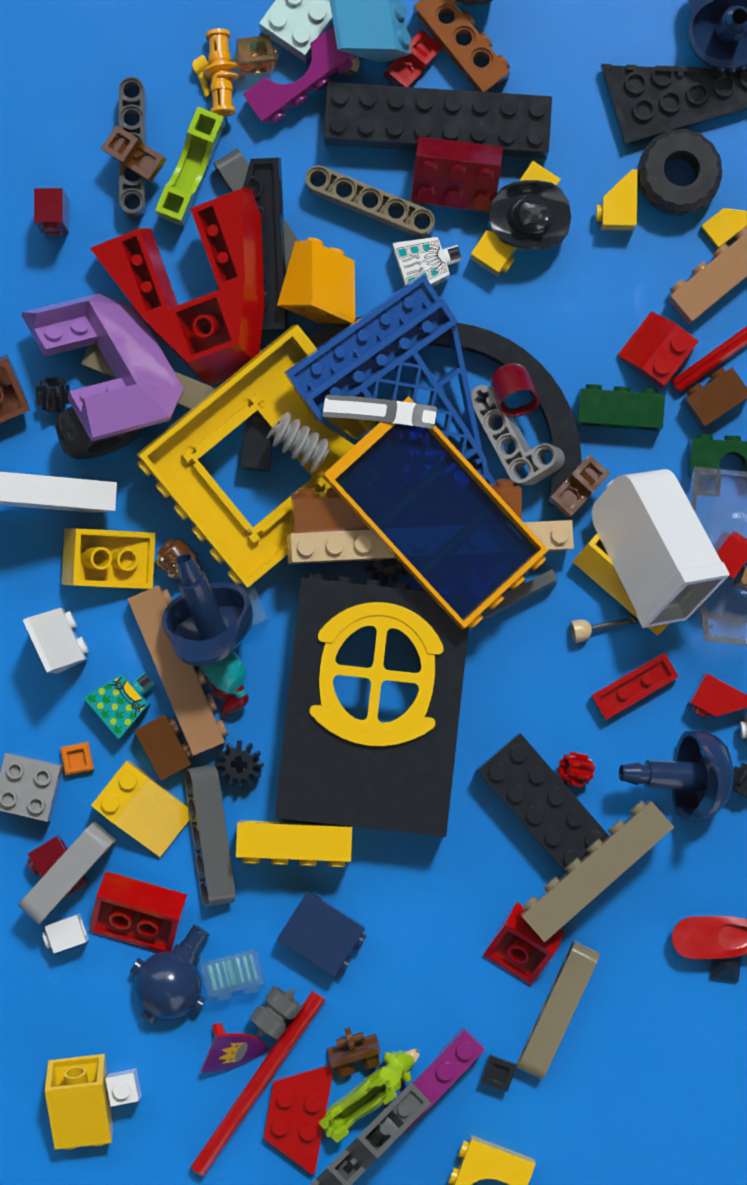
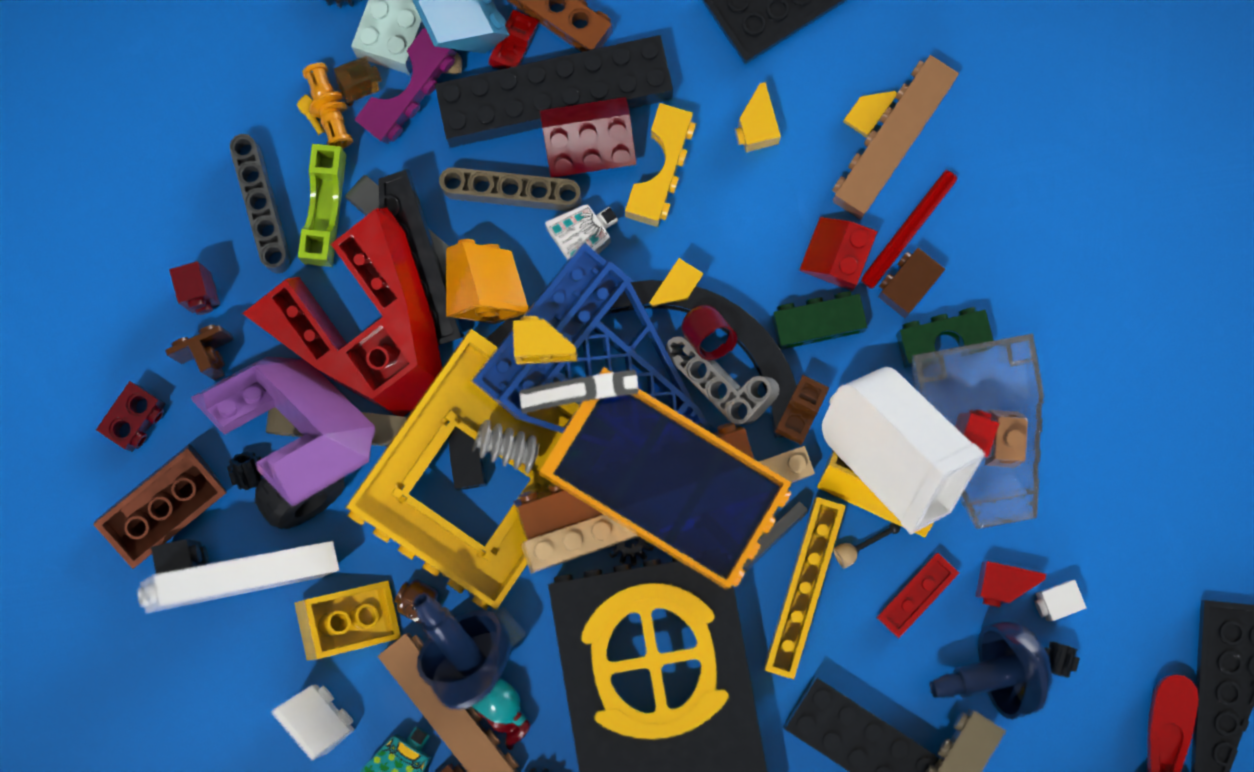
camera: 10 degrees left, 5 degrees down
reddish brown slope [101,125,167,183] -> none
black hat [488,180,571,250] -> none
red gear [557,751,595,787] -> none
black tyre [637,129,723,216] -> none
none -> reddish brown bracket [165,324,234,380]
none -> yellow slope [513,316,577,364]
none -> yellow tile [649,258,704,307]
none -> yellow brick [763,497,846,680]

